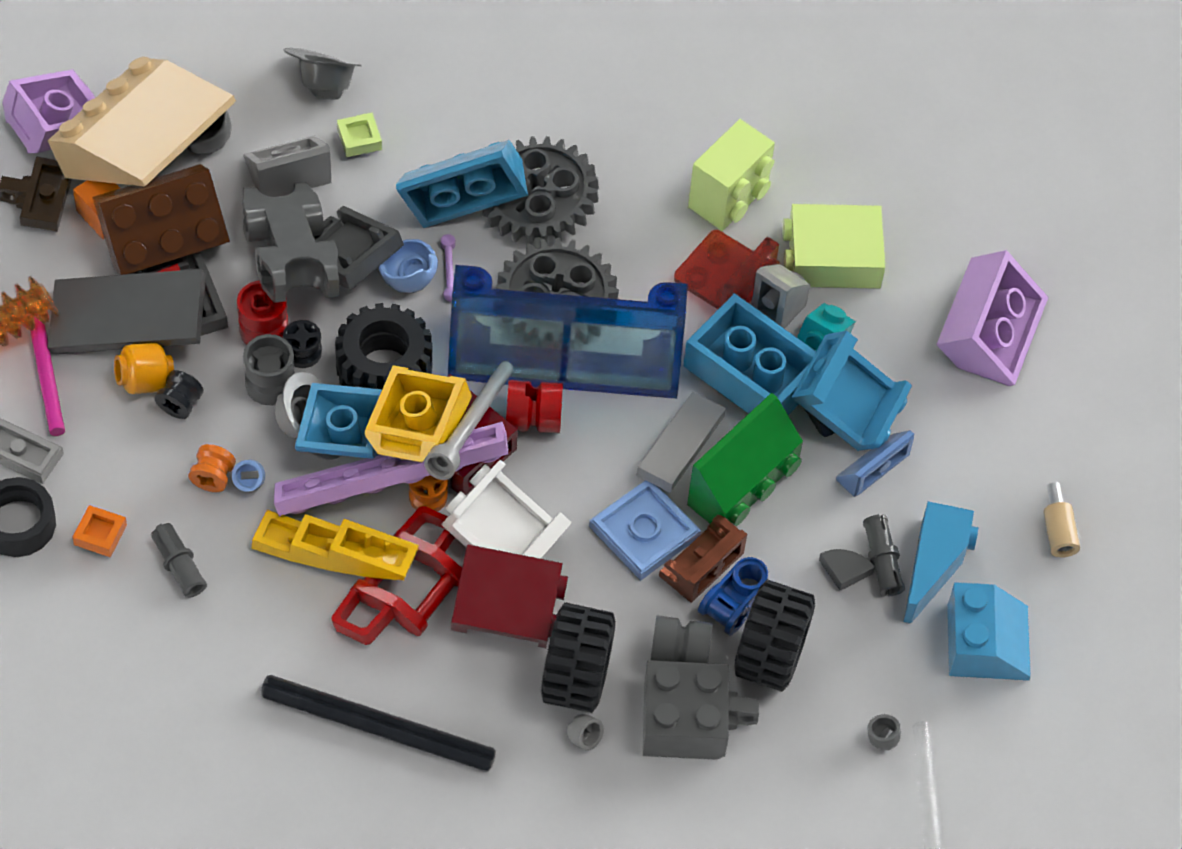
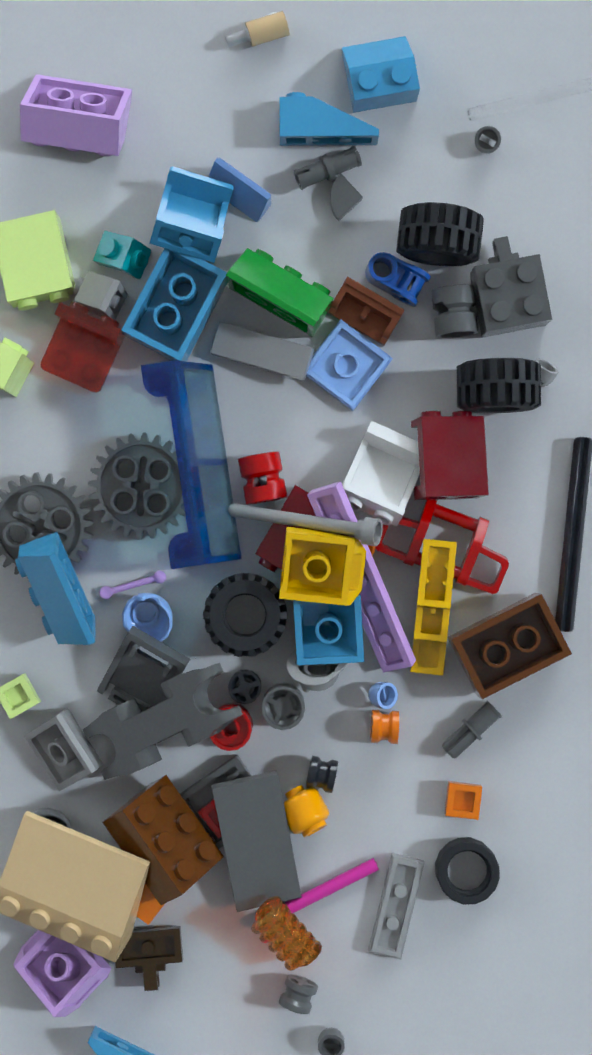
camera: 100 degrees left, 30 degrees up
none -> reddish brown brick [447,593,572,699]

